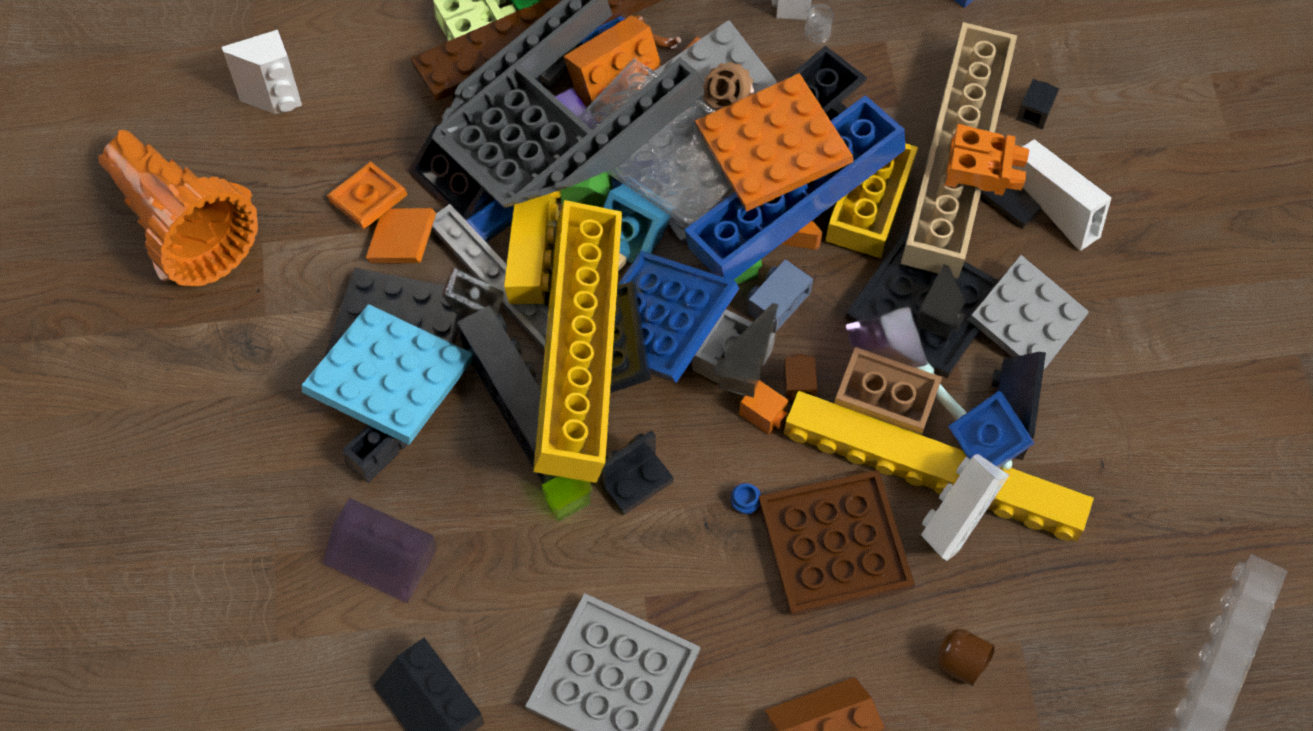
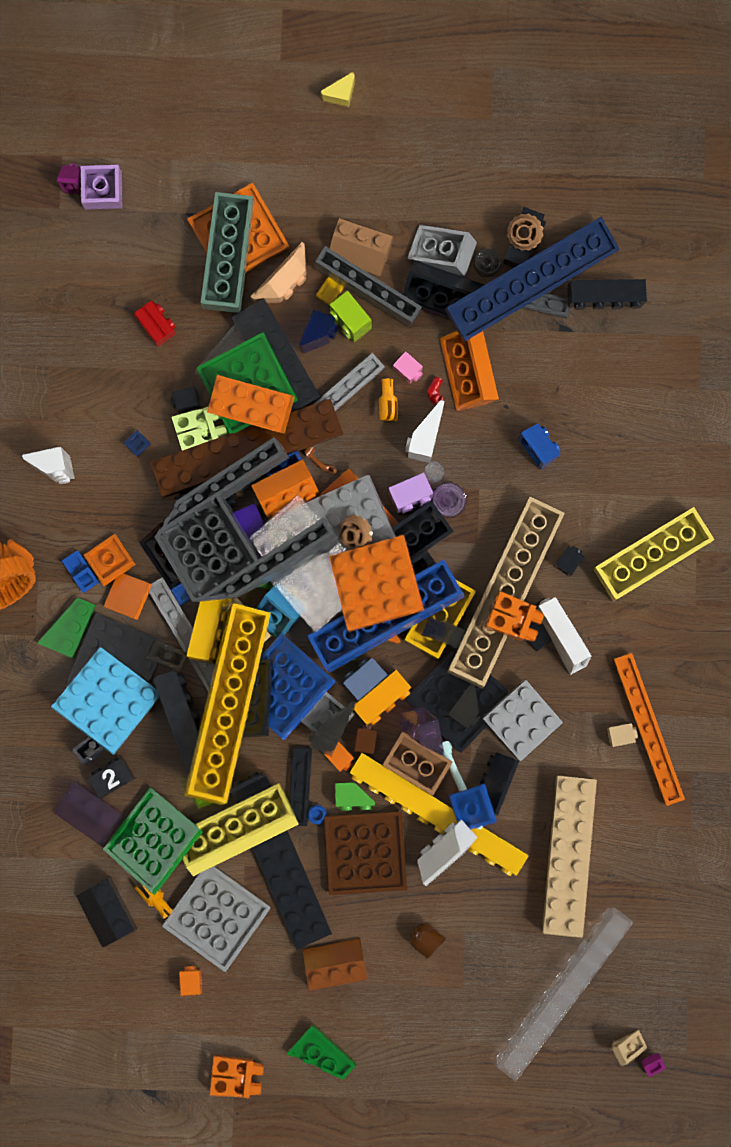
camera: 15 degrees right, 20 degrees up
none -> green wing [38,598,96,658]
none -> blue slope [62,550,99,593]
none -> black brick [88,757,136,799]
none -> green plate [103,787,203,895]
none -> dark blue plate [124,430,151,457]
none -> light orange arm [134,883,173,918]
none -> light yellow brick [183,783,299,876]
none -> black plate [252,830,332,950]
none -> black tile [289,747,312,826]
none -> bright green slope [335,783,375,811]
none -> light orange brick [352,670,411,726]
none -> lavender brick [388,473,433,515]
none -> clear smoke slope [421,617,465,649]
none -> clear purple piece [432,481,467,518]
none -> tan brick [542,776,597,938]
none -> light yellow brick [593,507,714,602]
none -> tan brick [607,723,638,747]
none -> orange plate [613,653,685,806]

